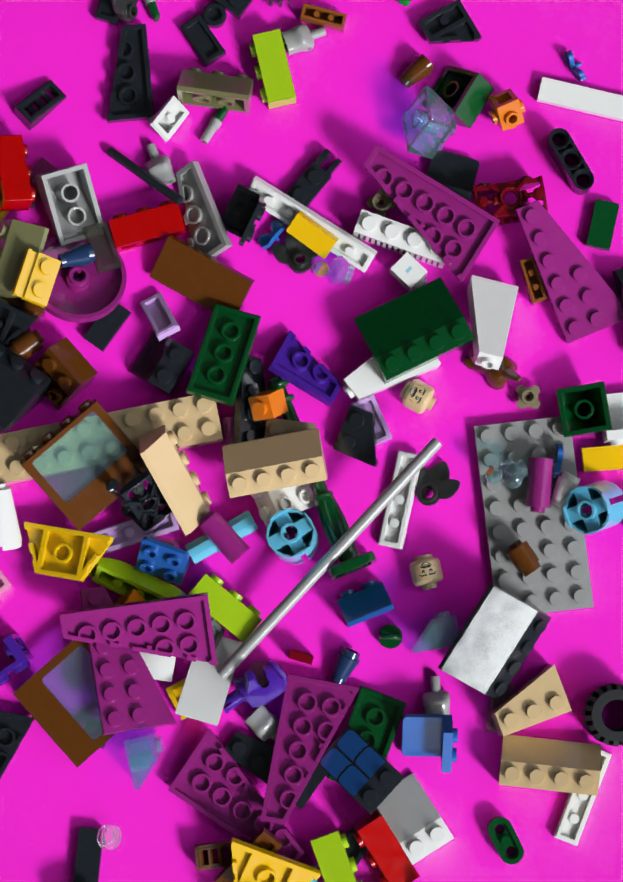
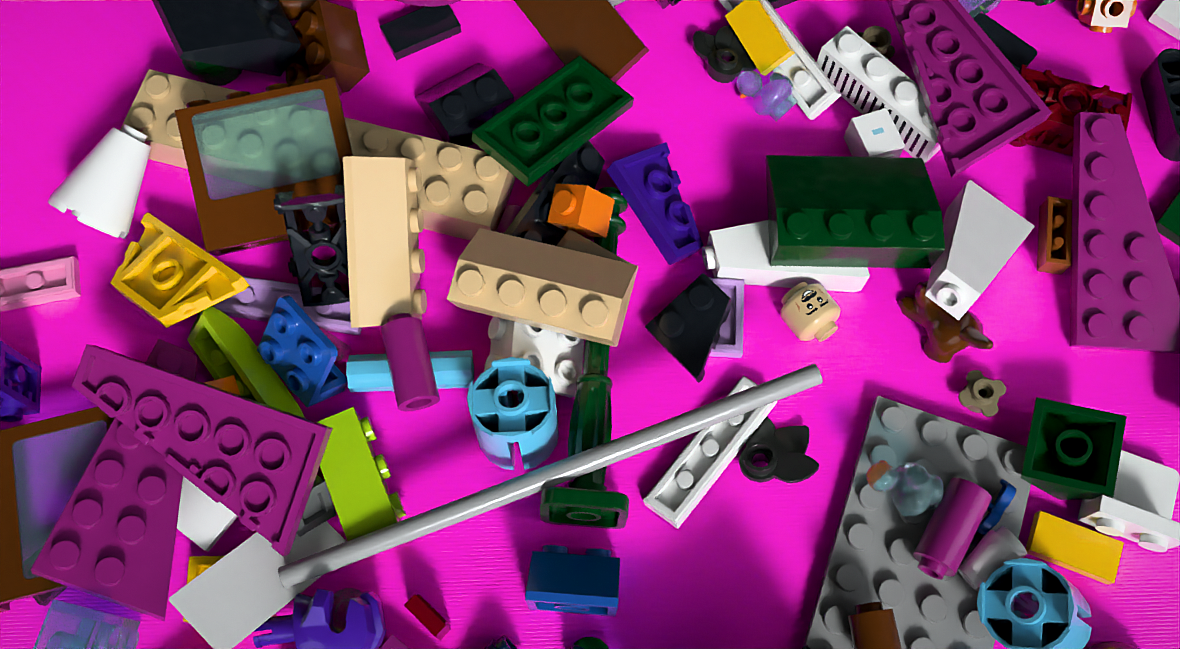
camera: 30 degrees right, 15 degrees down
lavender tile [140,292,181,341] -> none
blue piece [259,220,286,250] -> none
tan head [409,554,443,591] -> none

